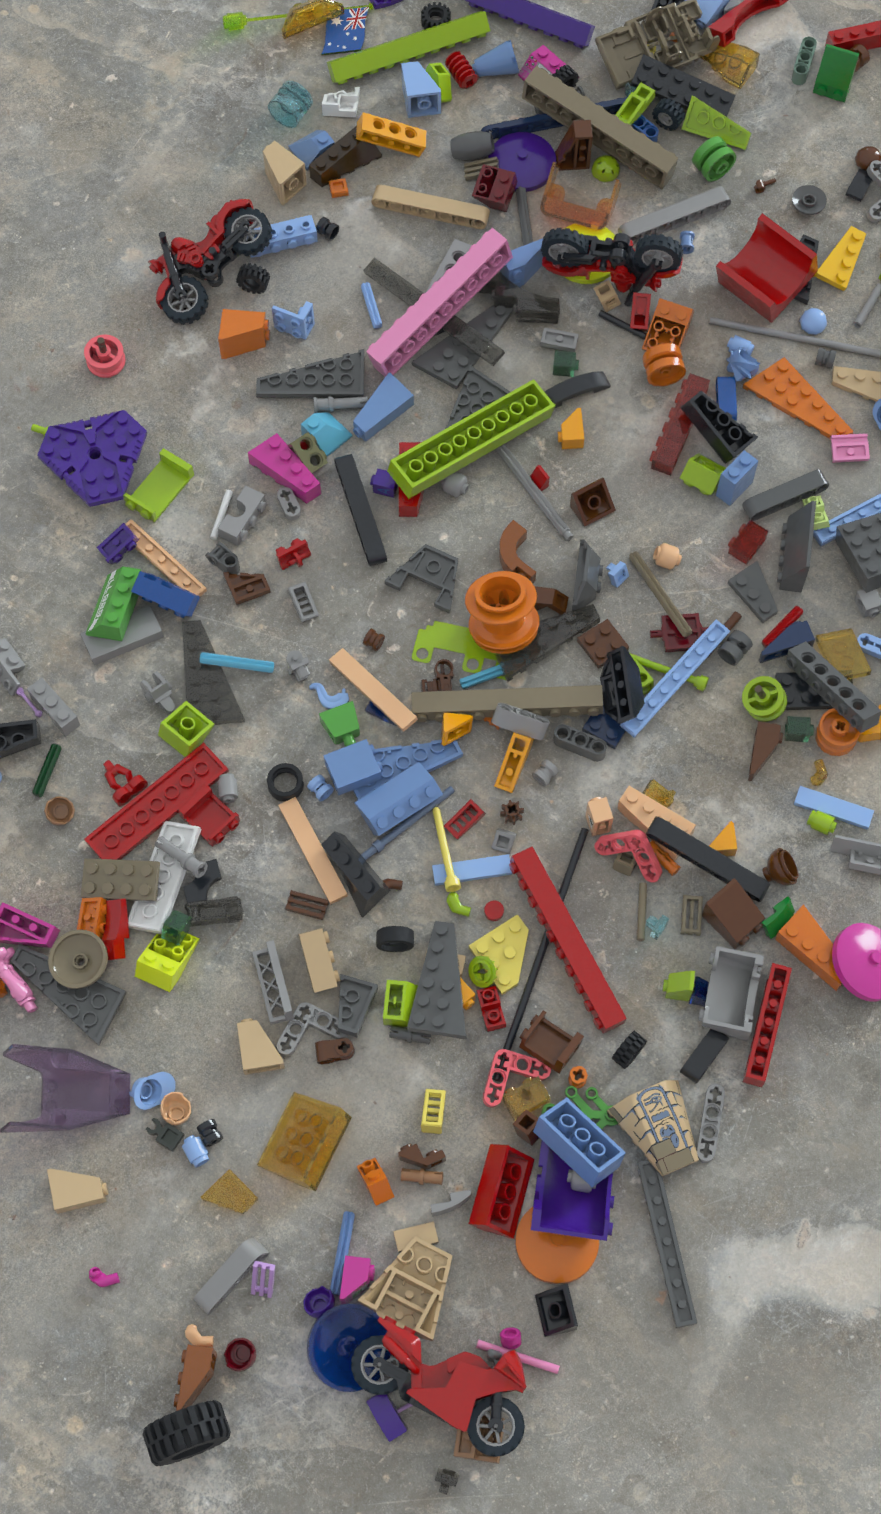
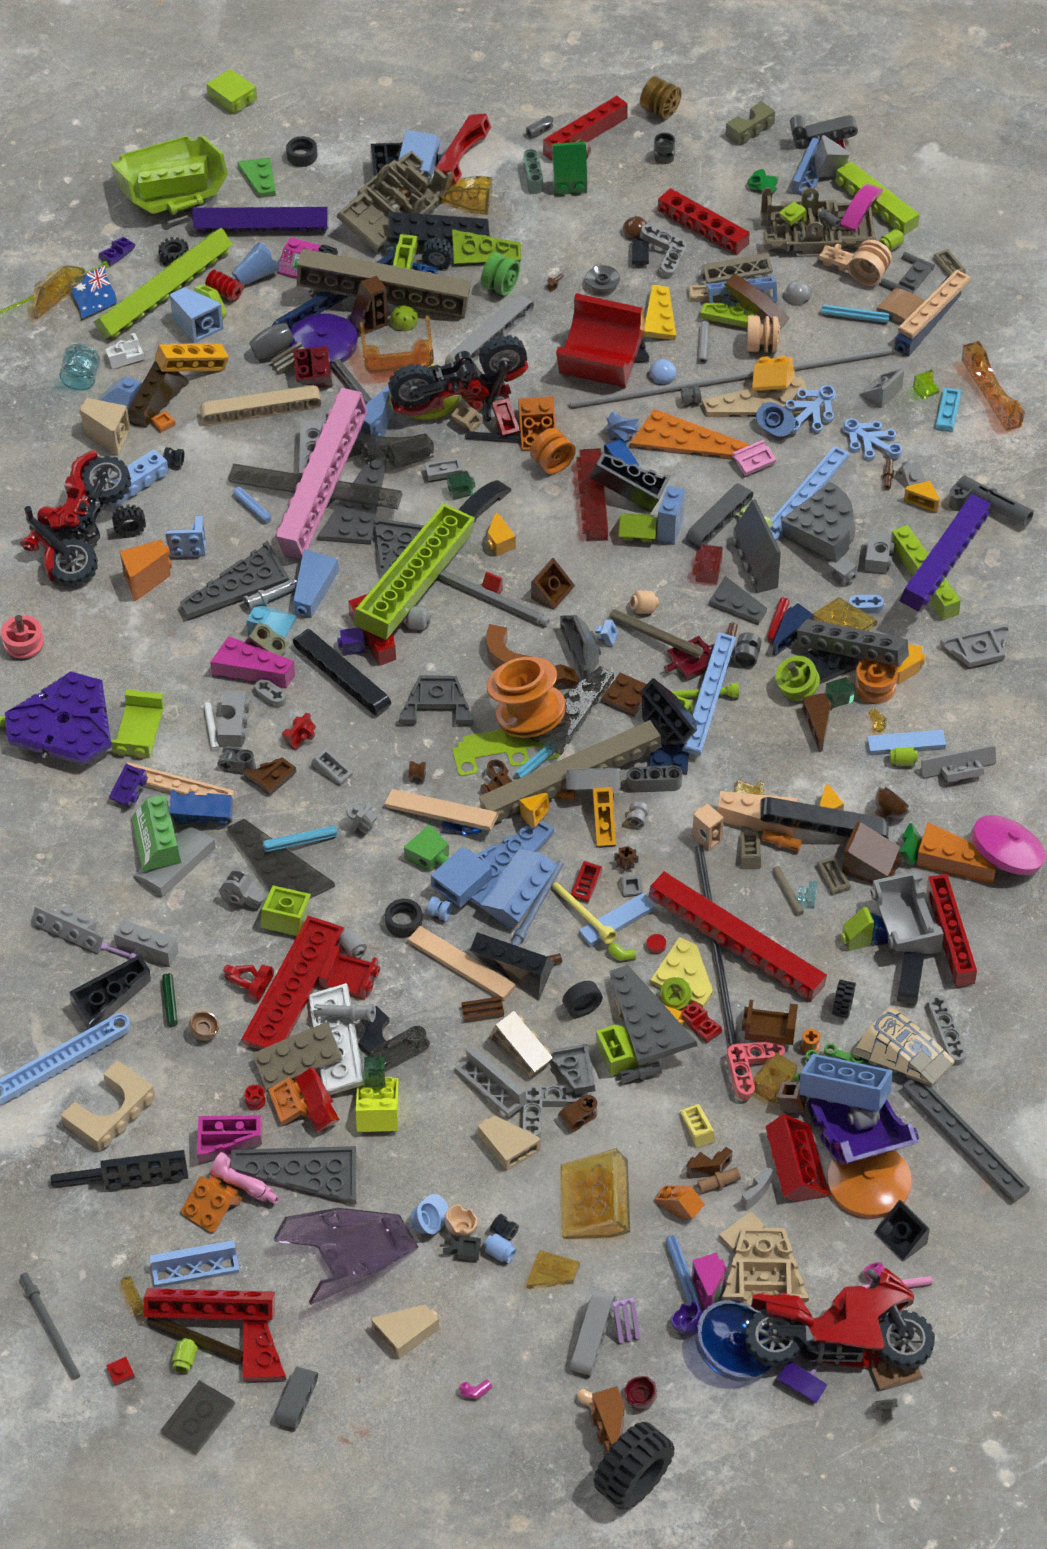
camera: 25 degrees left, 15 degrees down
dark tan dish [48,930,108,989] -> none
light blue piece [309,683,349,710] -> none
coral beam [594,830,663,882] -> none
light blue brick [727,335,755,356] -> none
none -> red wheel [244,1084,266,1110]
none -> dark grey bar [526,116,554,138]

